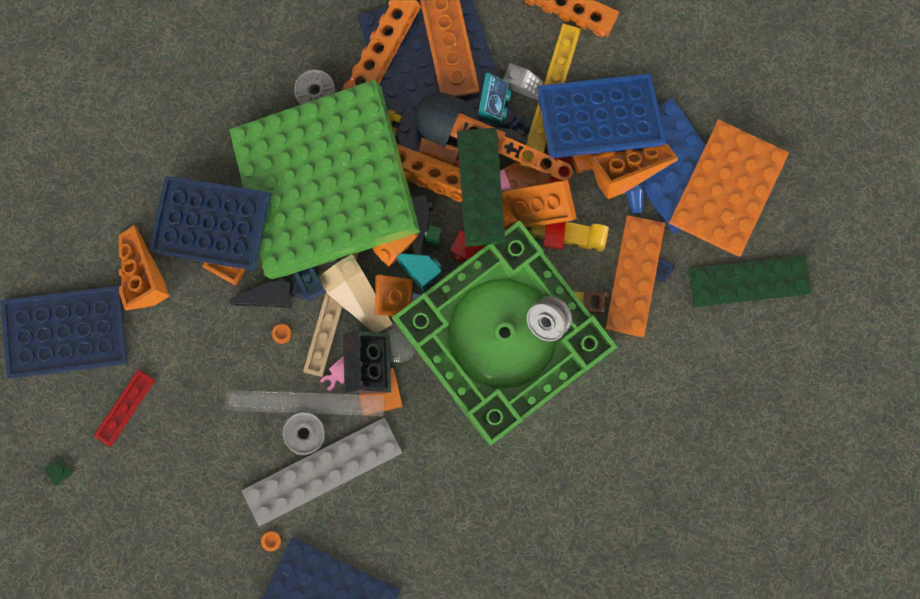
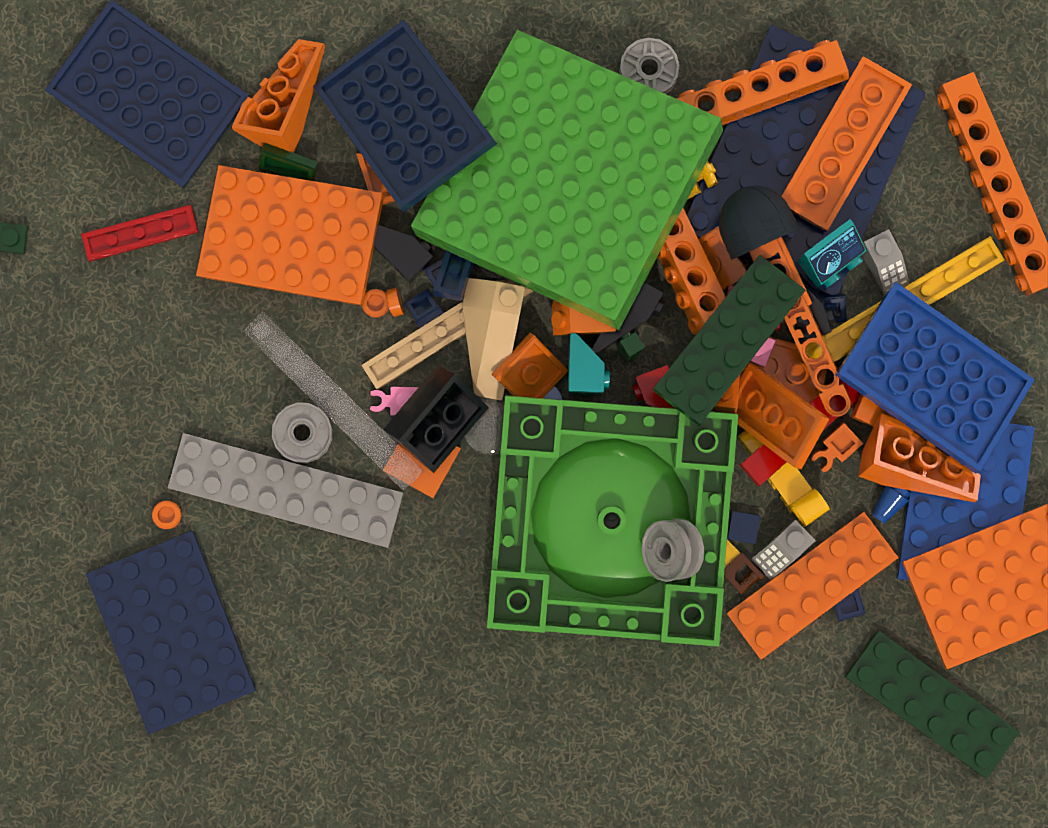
camera: 40 degrees right, 5 degrees up
none -> orange plate [196,165,384,306]
none -> dark green tile [259,143,318,181]
none -> orange tile [386,287,405,317]
none -> dark blue tile [404,289,443,328]
none -> dark blue tile [727,511,761,544]
none -> light grey slope [751,520,816,580]
none -> orange plate [810,422,863,472]

